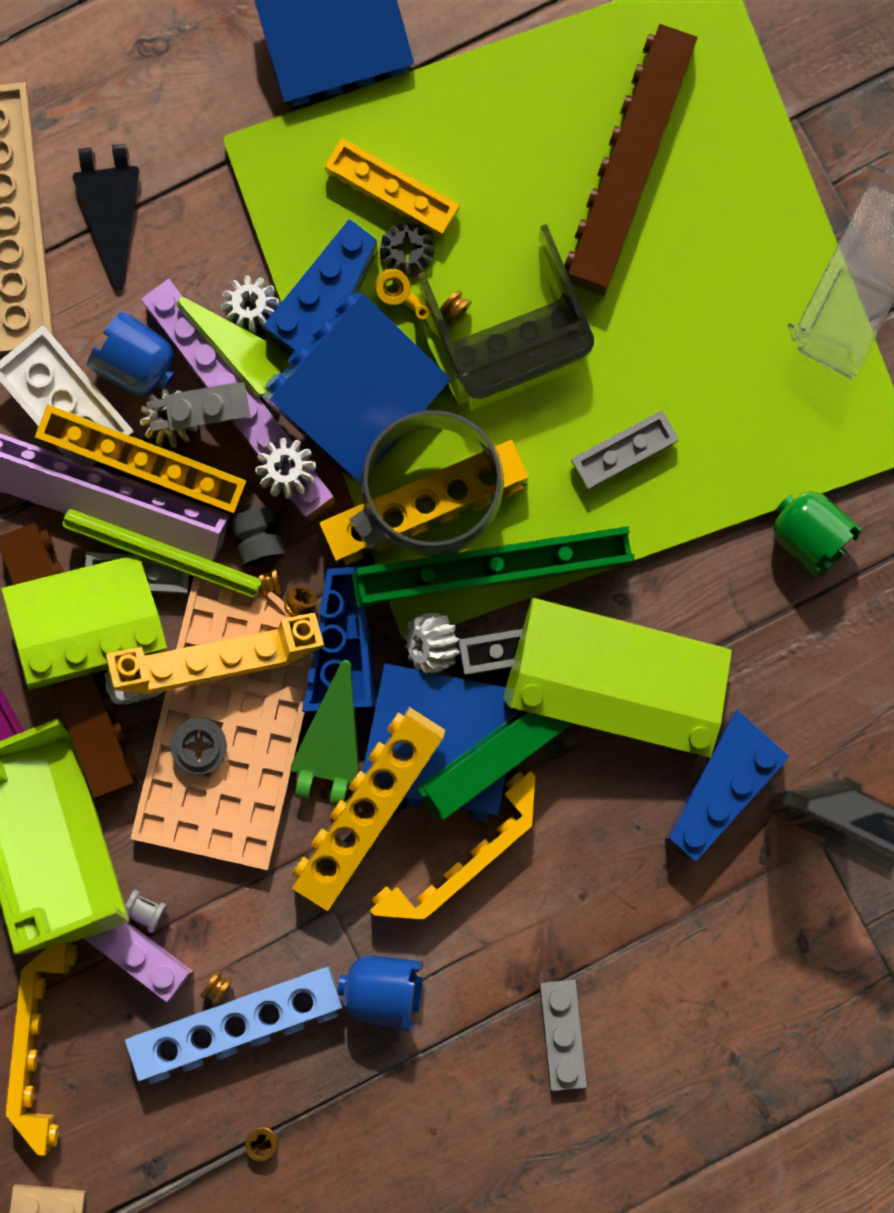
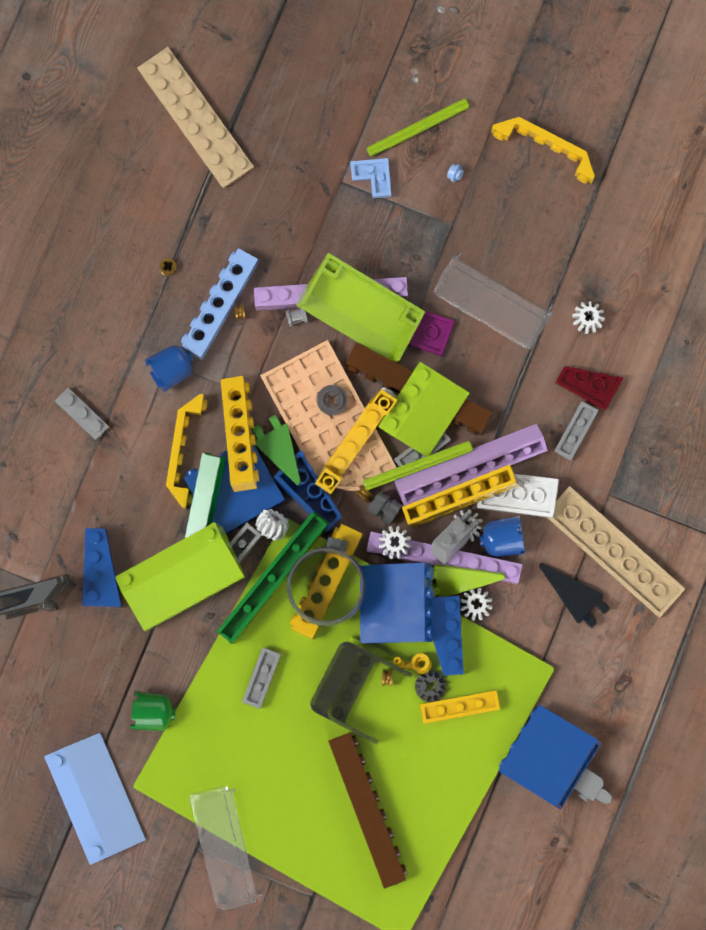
camera: 145 degrees right, 0 degrees up
yellow slope [5,941,77,1156] -> none
pearl gold bush [283,585,317,617] -> none

